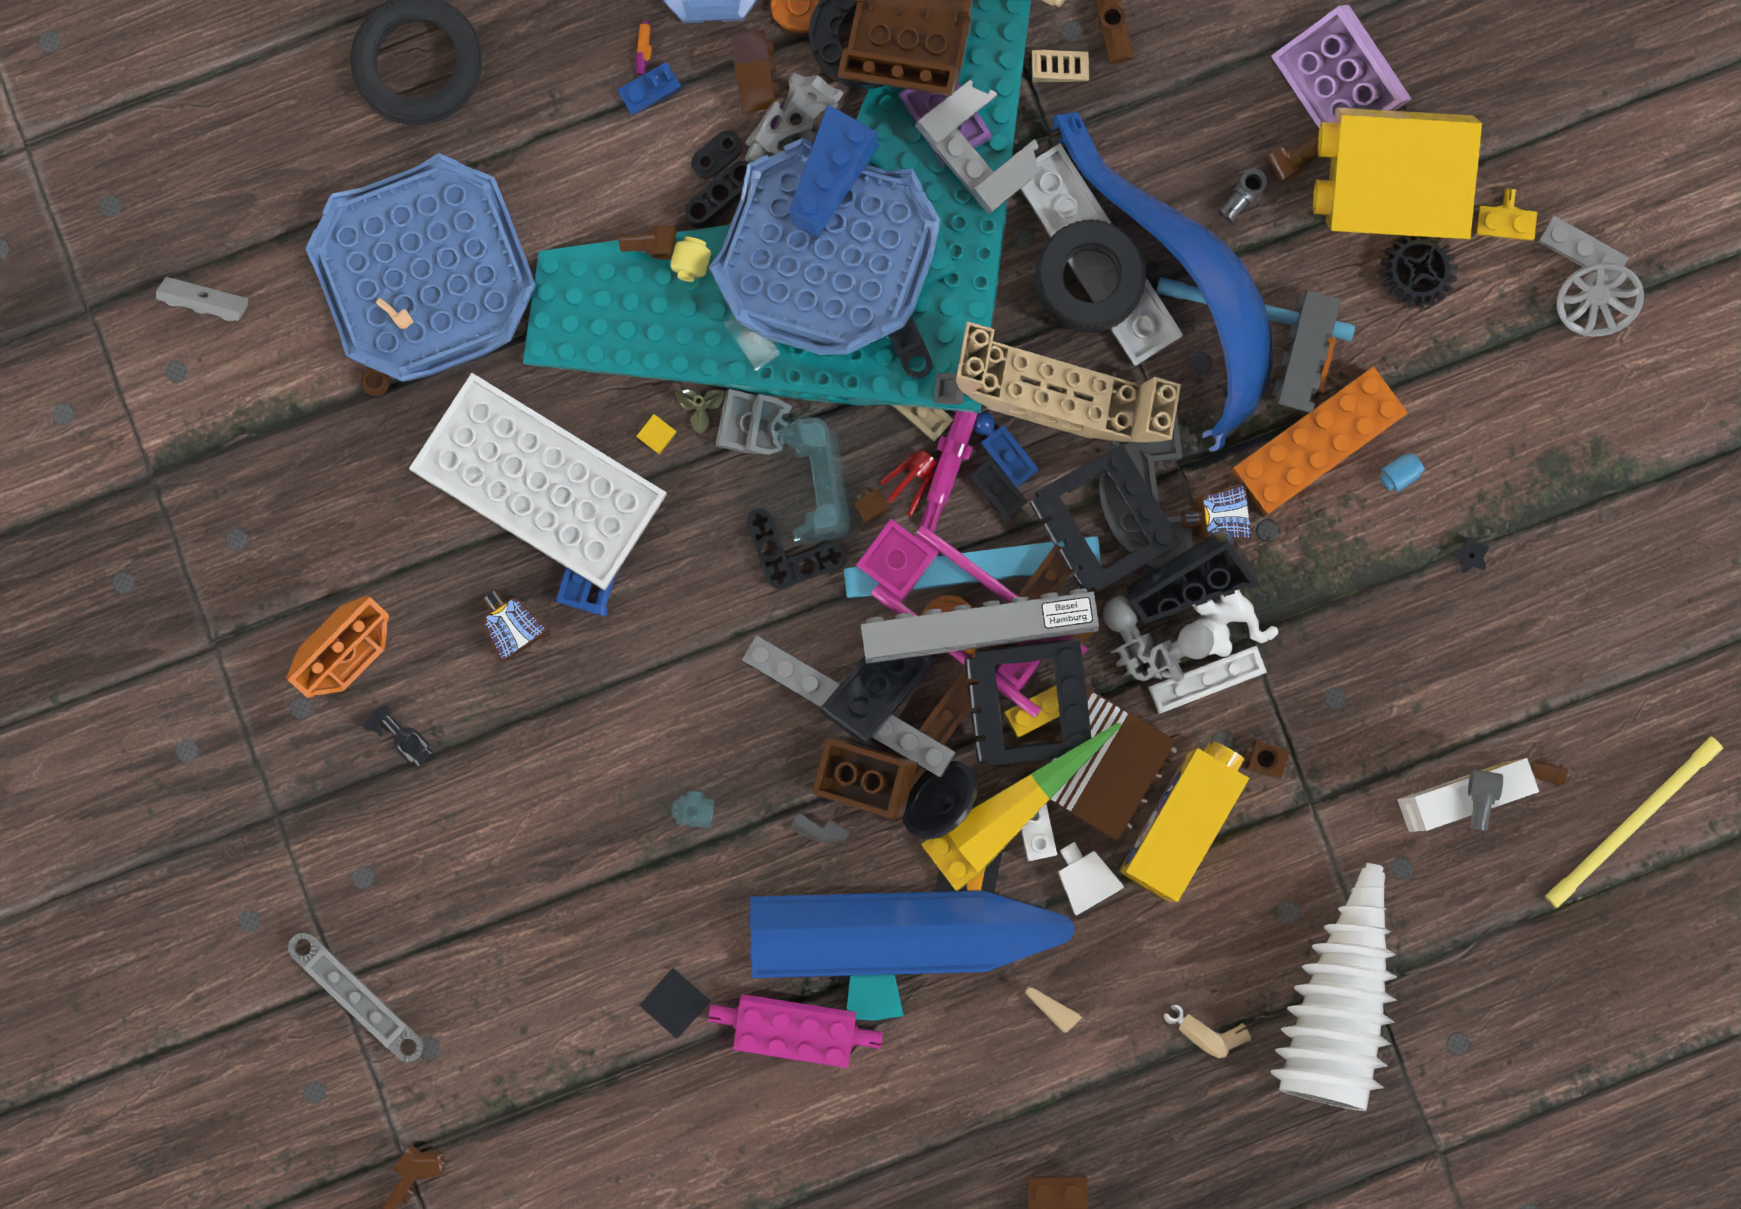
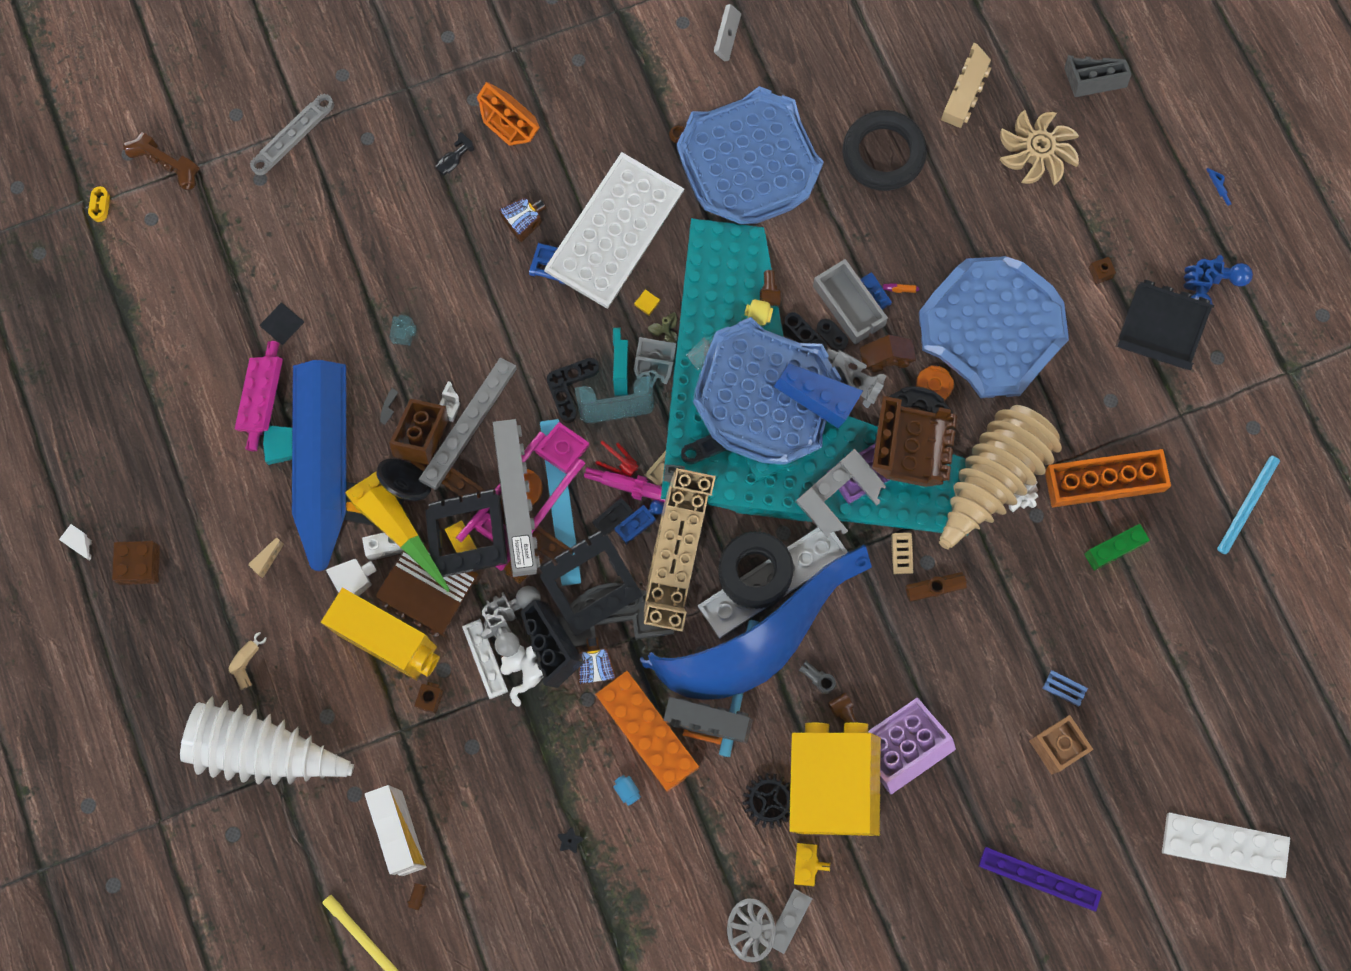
camera: 90 degrees right, 10 degrees down
light nougat hand [376,298,414,329] -> none
black tile [819,655,936,746] -> none
reddish brown plate [853,488,890,525] -> none
dark grey pin [1468,769,1503,831] -> none
none -> white slope [439,381,460,422]
none -> teal piece [613,328,628,396]
none -> light grey piece [813,259,888,345]

